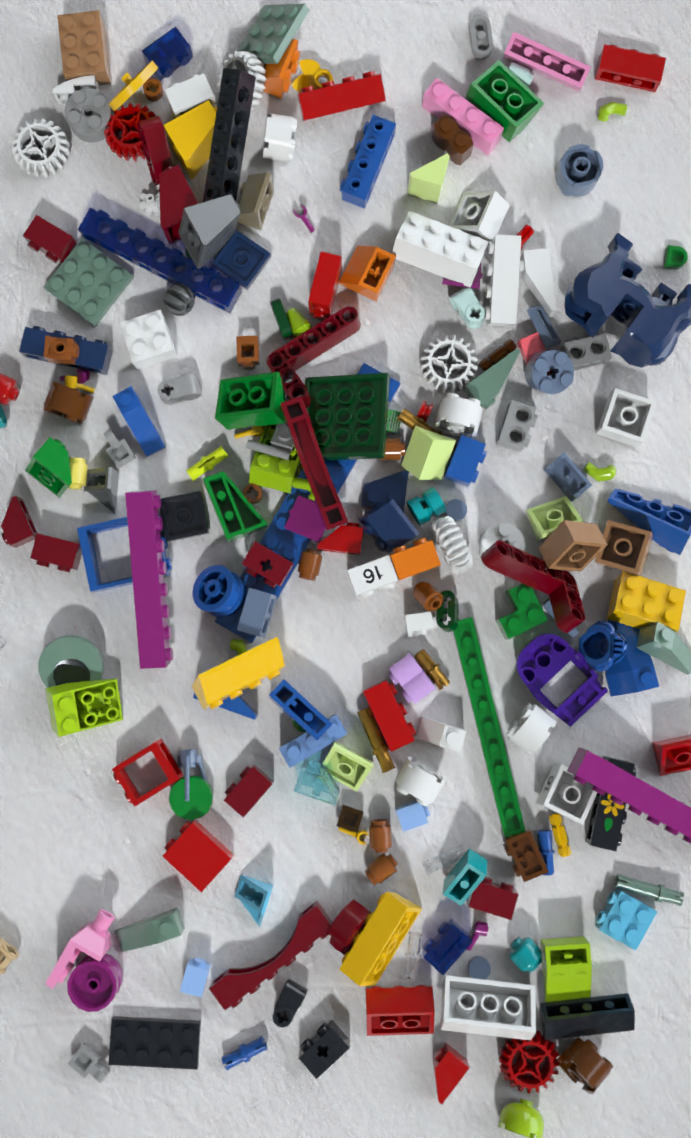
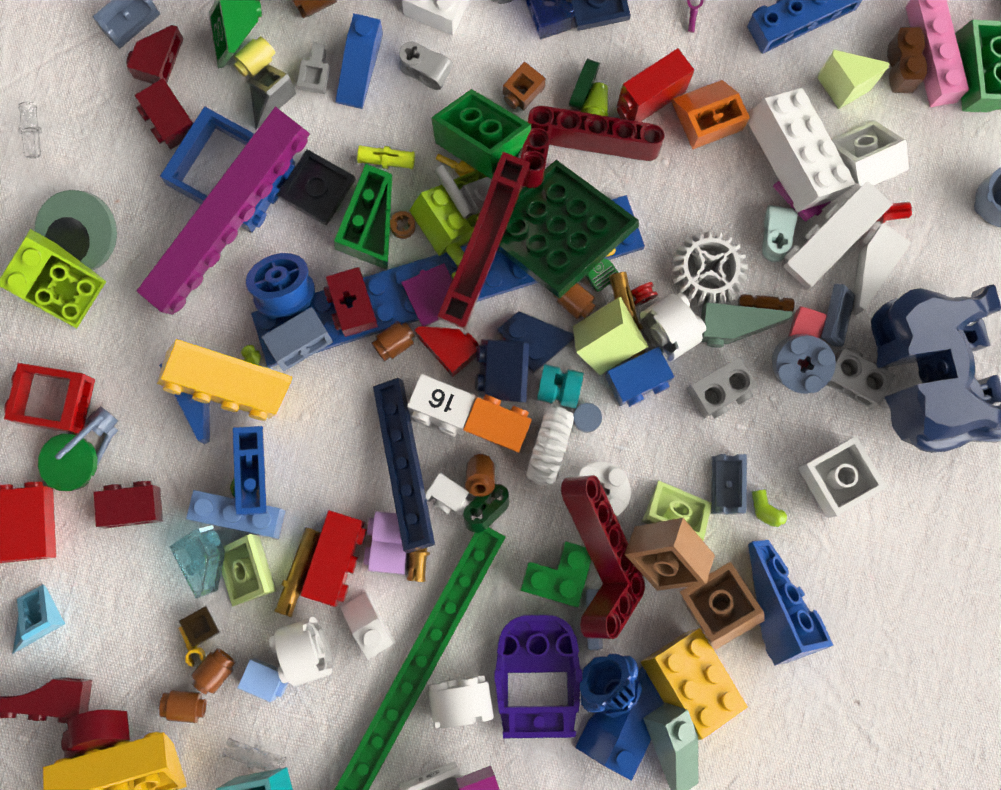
camera: 35 degrees right, 5 degrees down
none -> dark blue plate [373,378,435,553]

